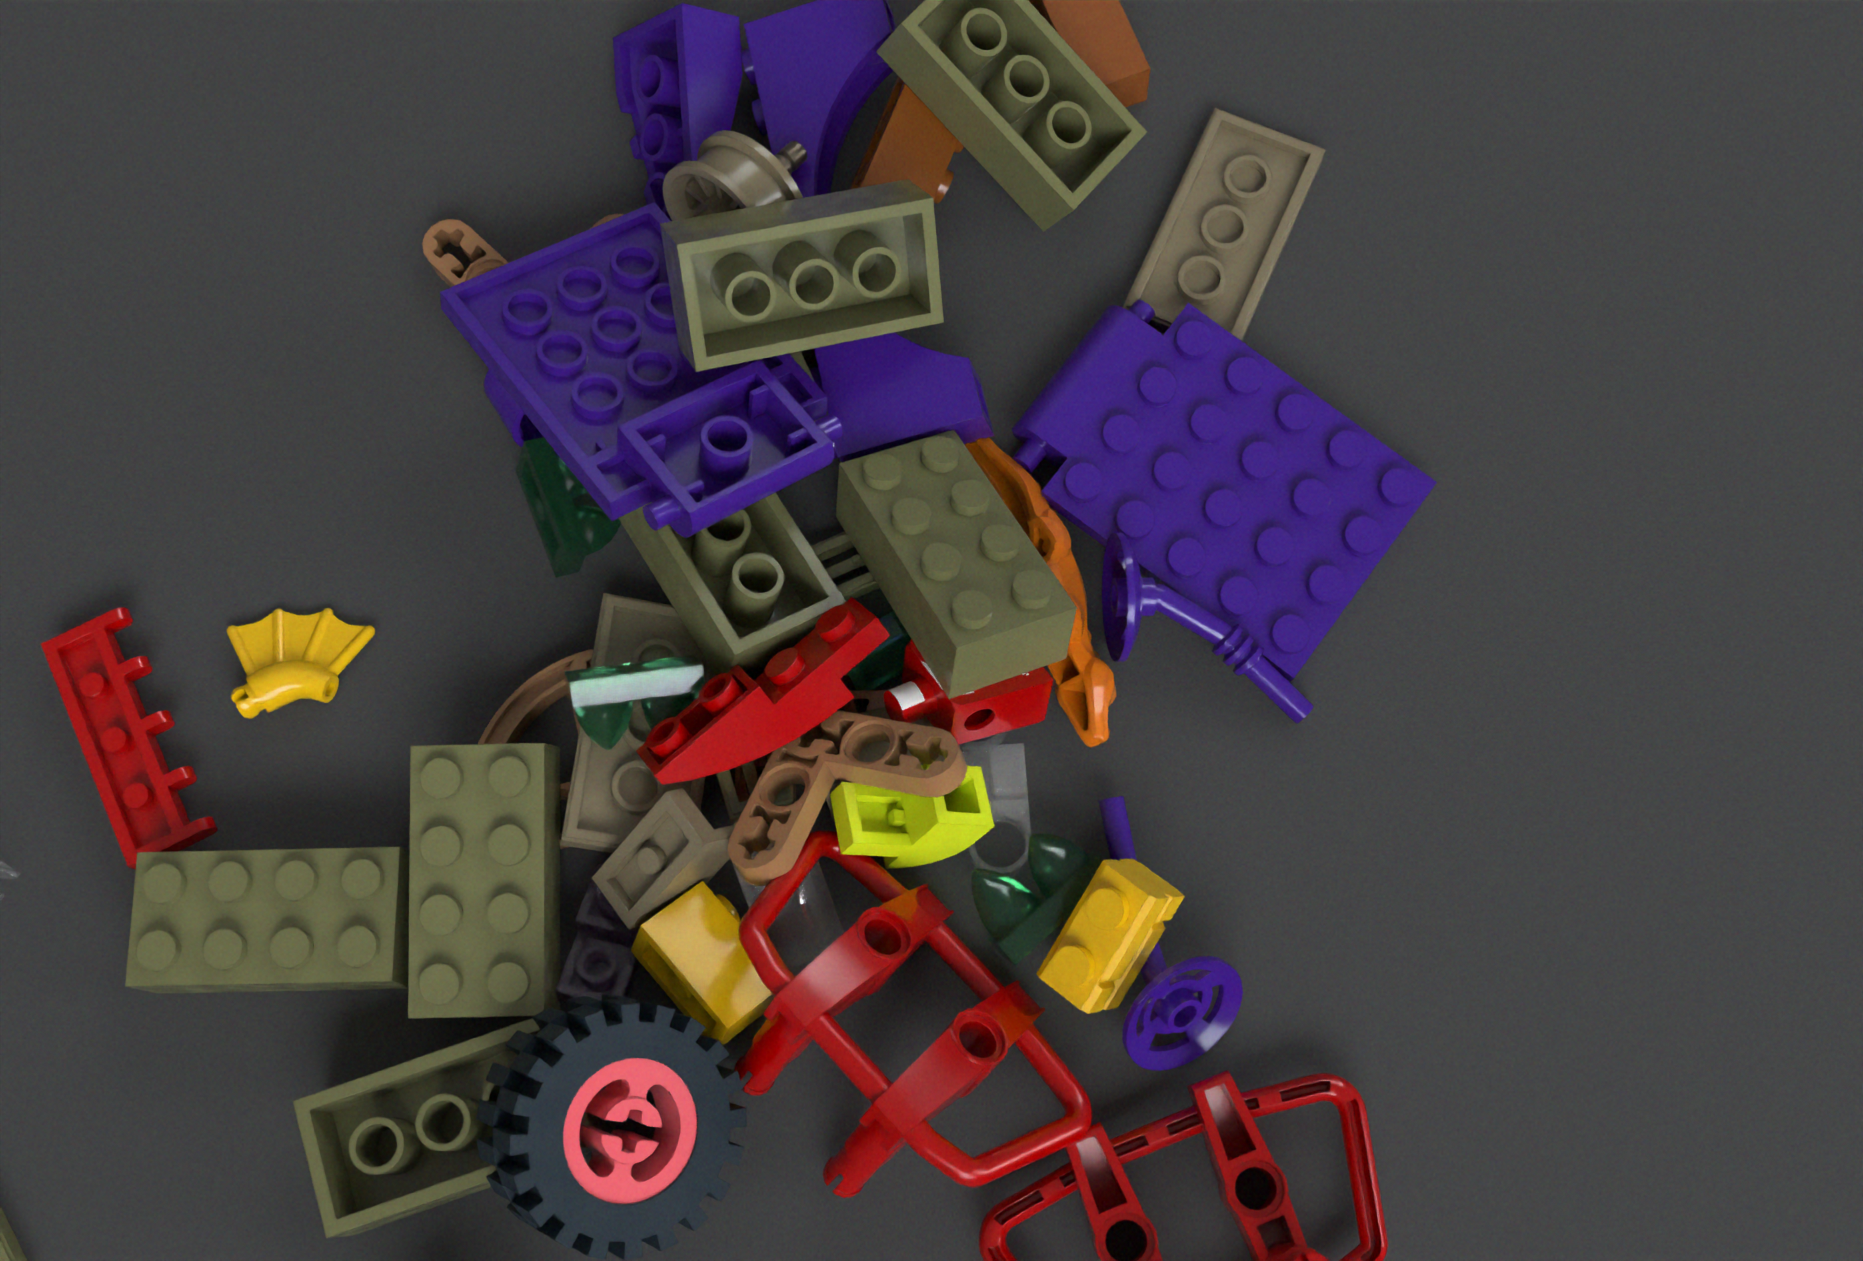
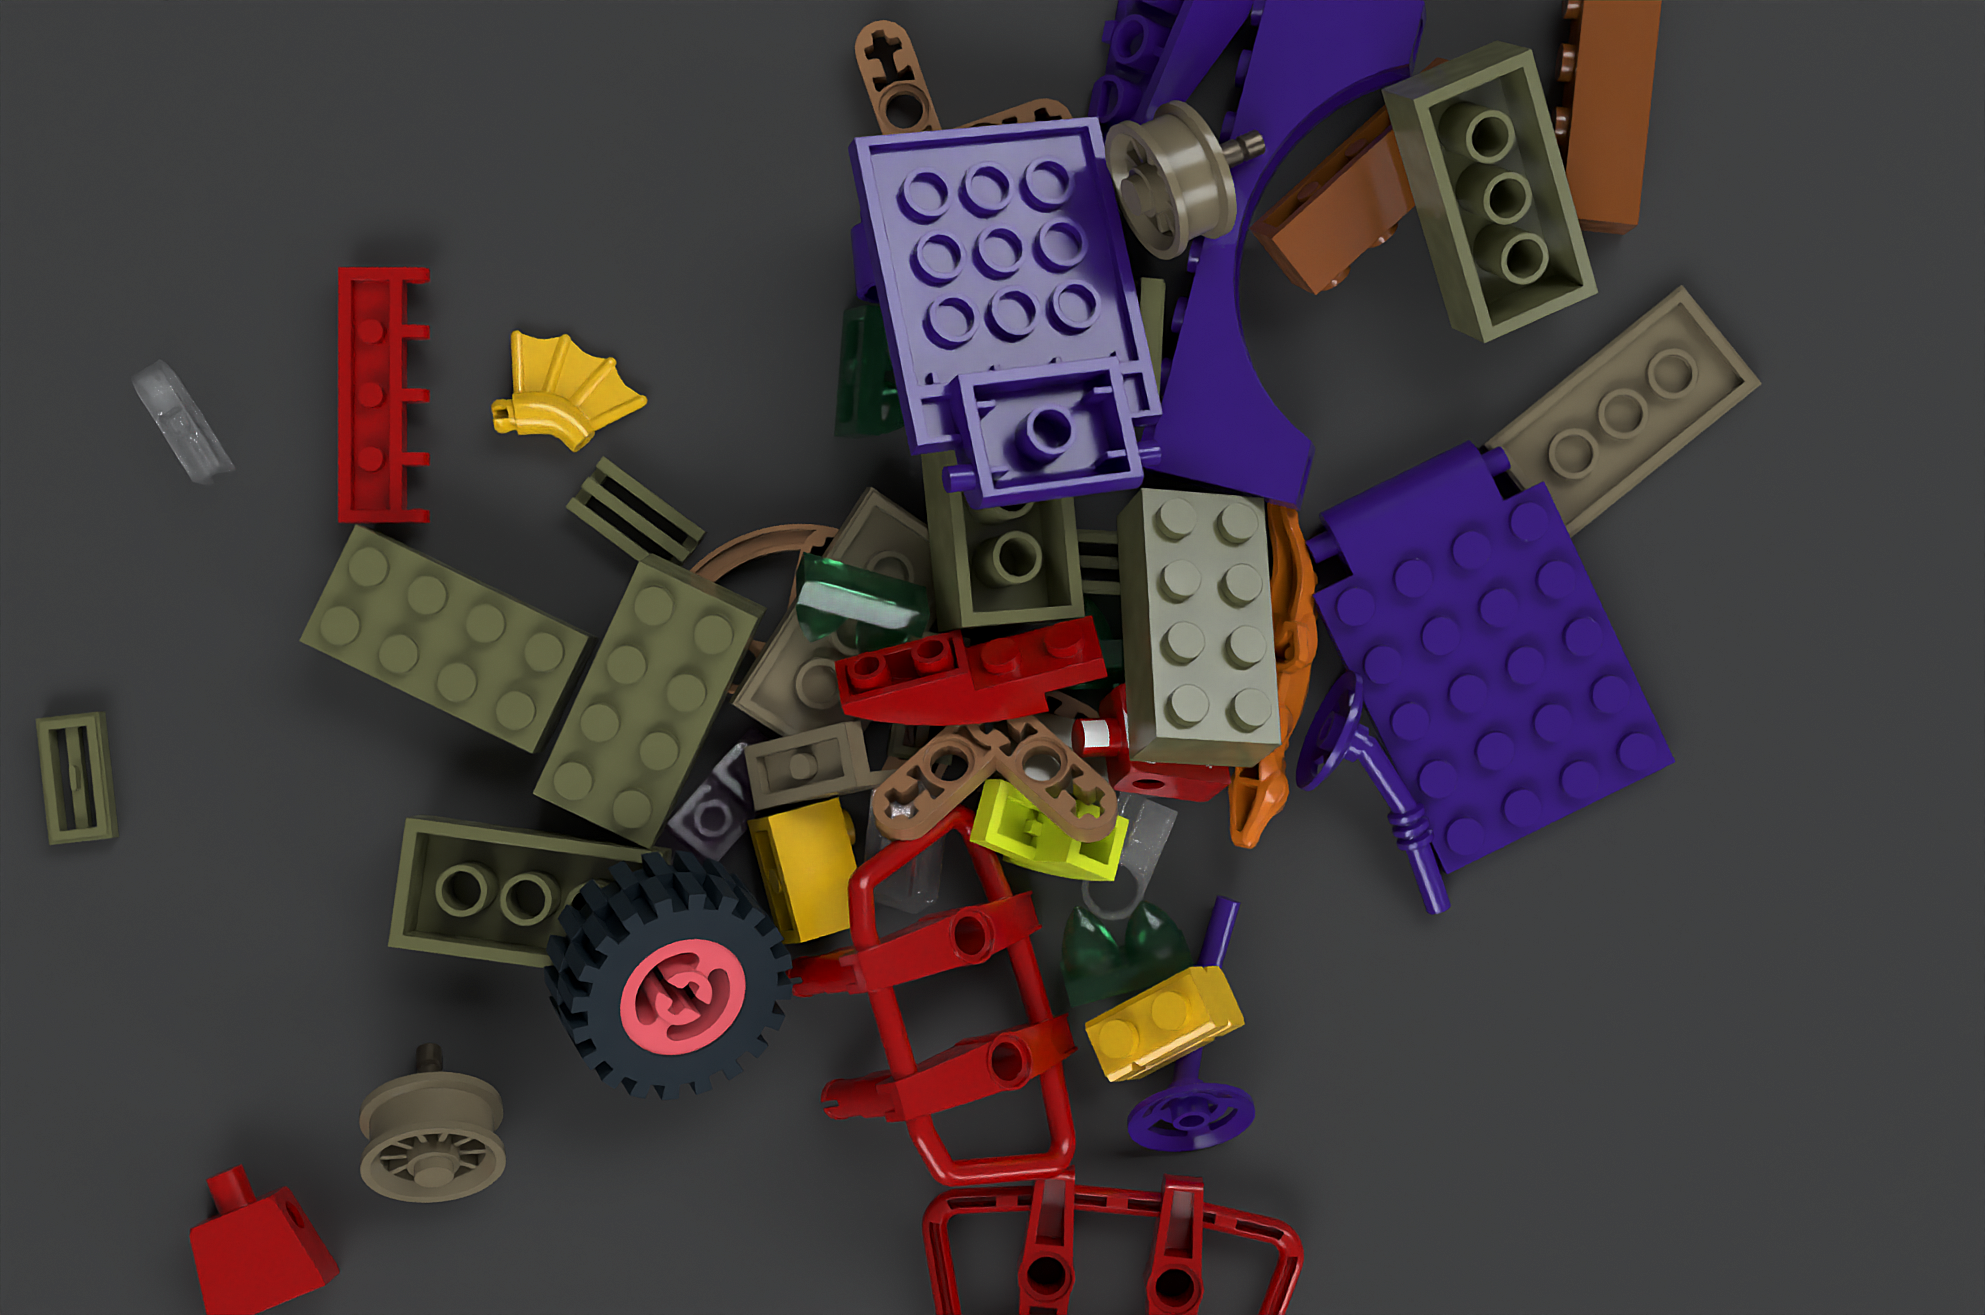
camera: 15 degrees right, 15 degrees up
olive brick [660,179,944,372] -> none
none -> olive tile [566,456,707,567]

